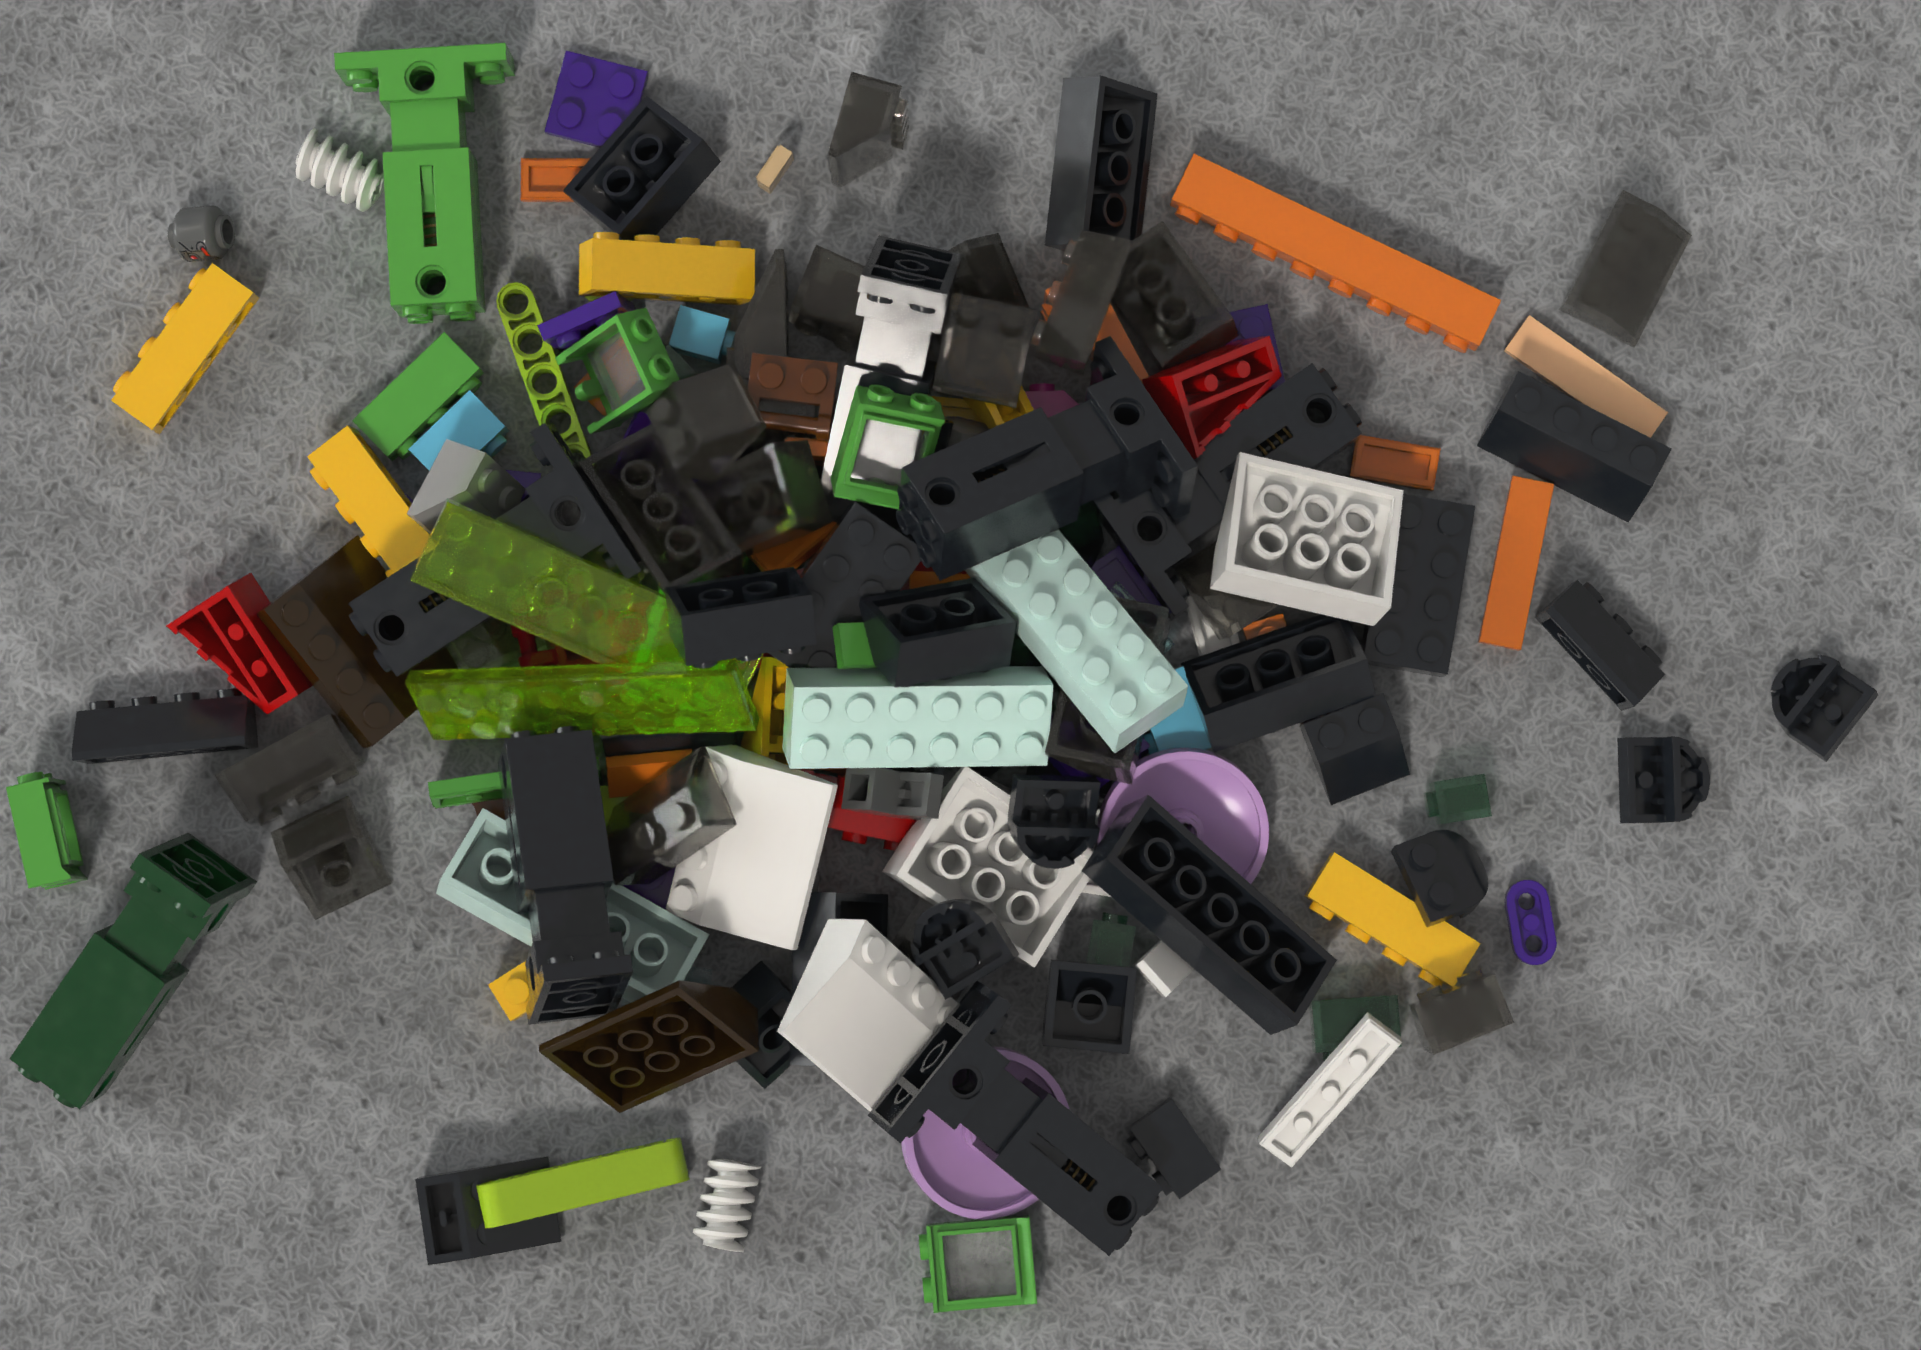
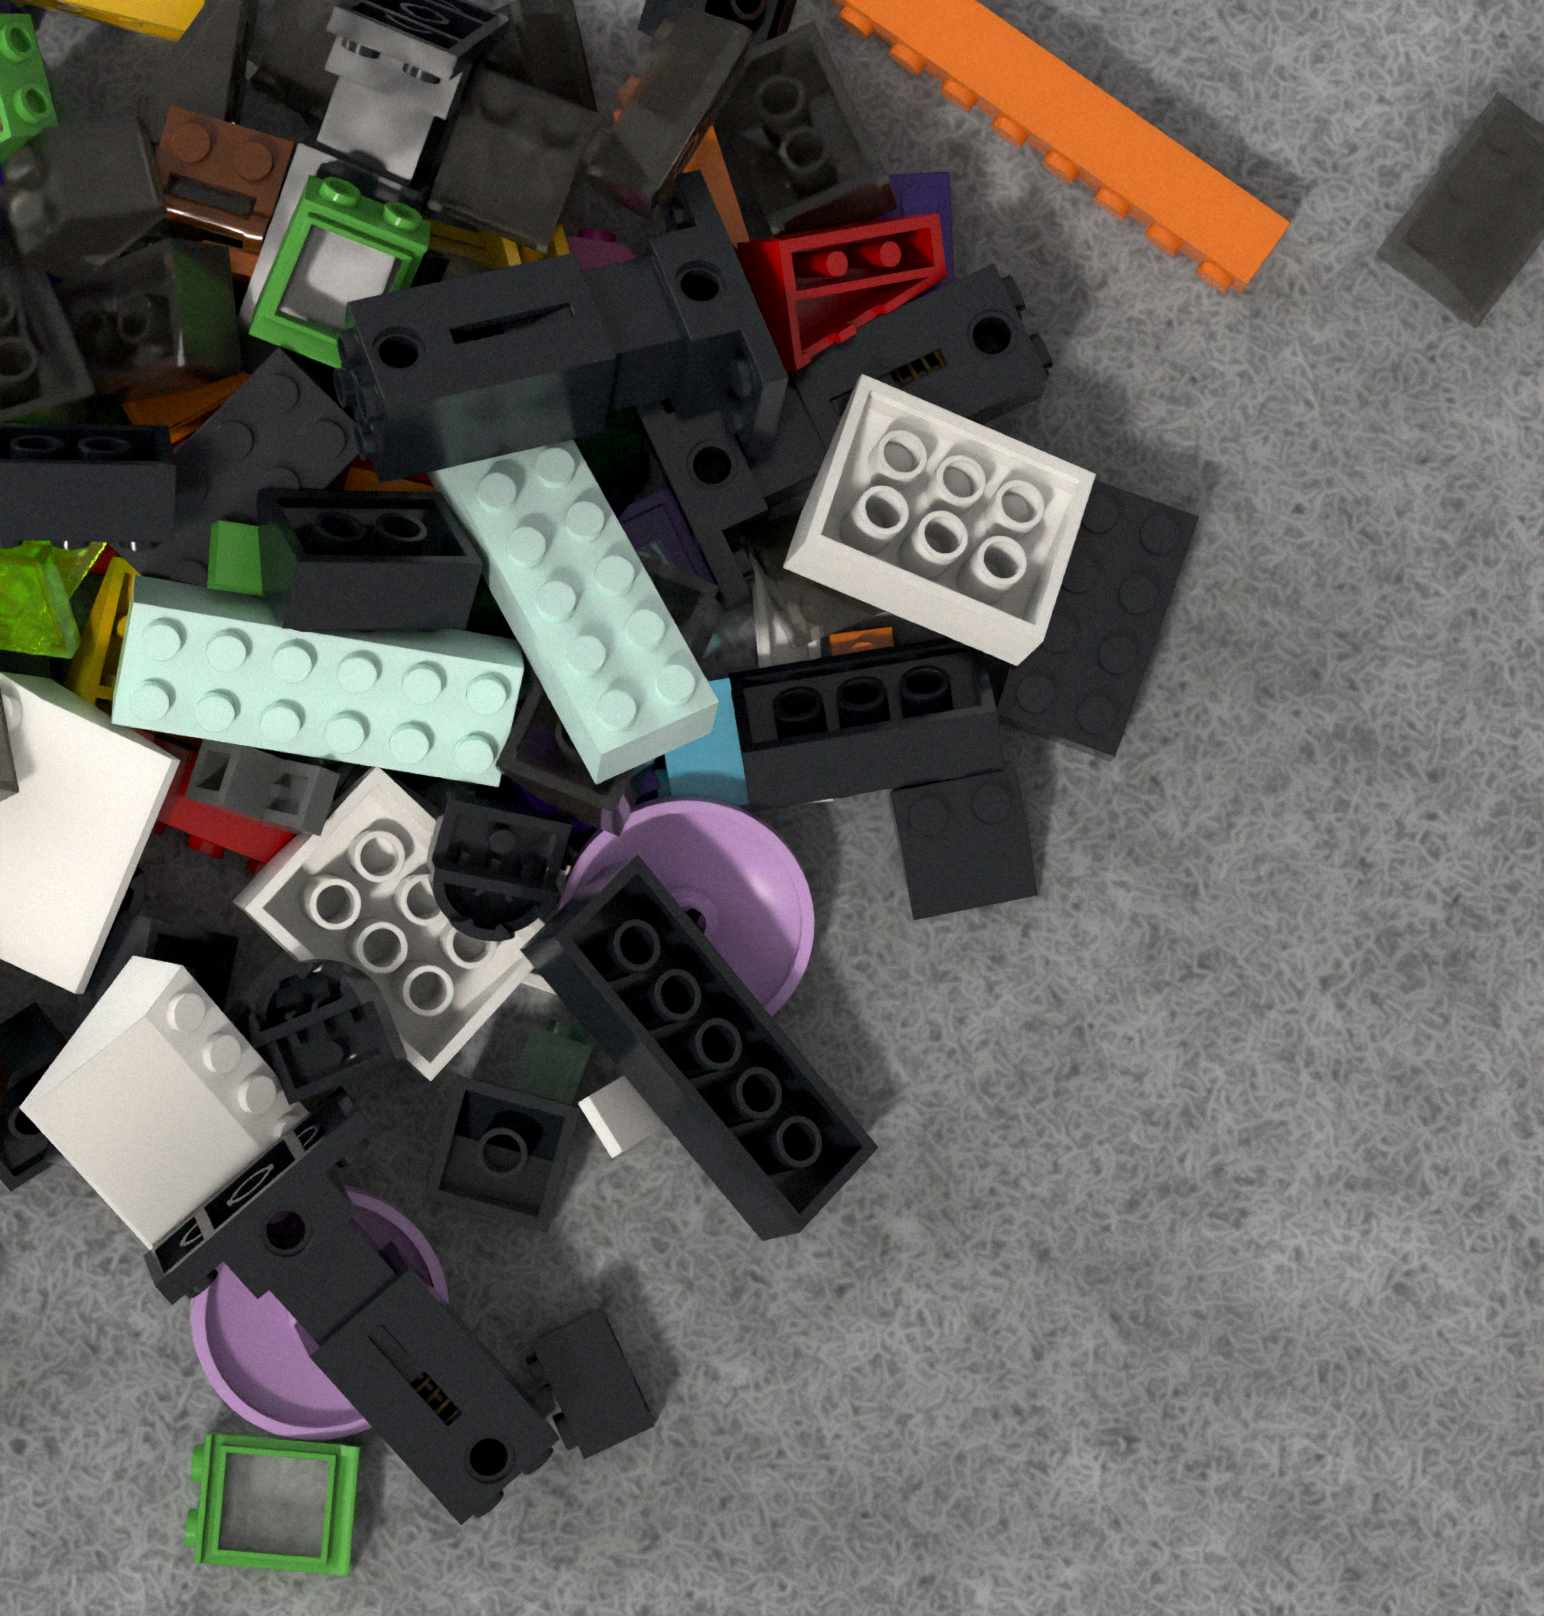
camera: 10 degrees right, 0 degrees up
medium azure brick [669,305,736,365] -> none
white tile [1257,1012,1402,1167] -> none
yellow brick [1304,852,1481,990] -> none
clear green brick [1309,995,1402,1060] -> none
orange tile [1349,435,1441,491] -> none
black slope [1391,830,1488,927] -> none
clear smoke slope [1409,968,1514,1055] -> none
clear green brick [1424,774,1492,825] -> none
black slope [1477,370,1672,523] -> none
orange tile [1478,476,1554,651] -> none
light nougat tile [1504,315,1668,438] -> none
dark purple plate [1504,880,1557,965] -> none
black slope [1535,580,1665,711] -> none
black slope [1617,736,1710,824] -> none

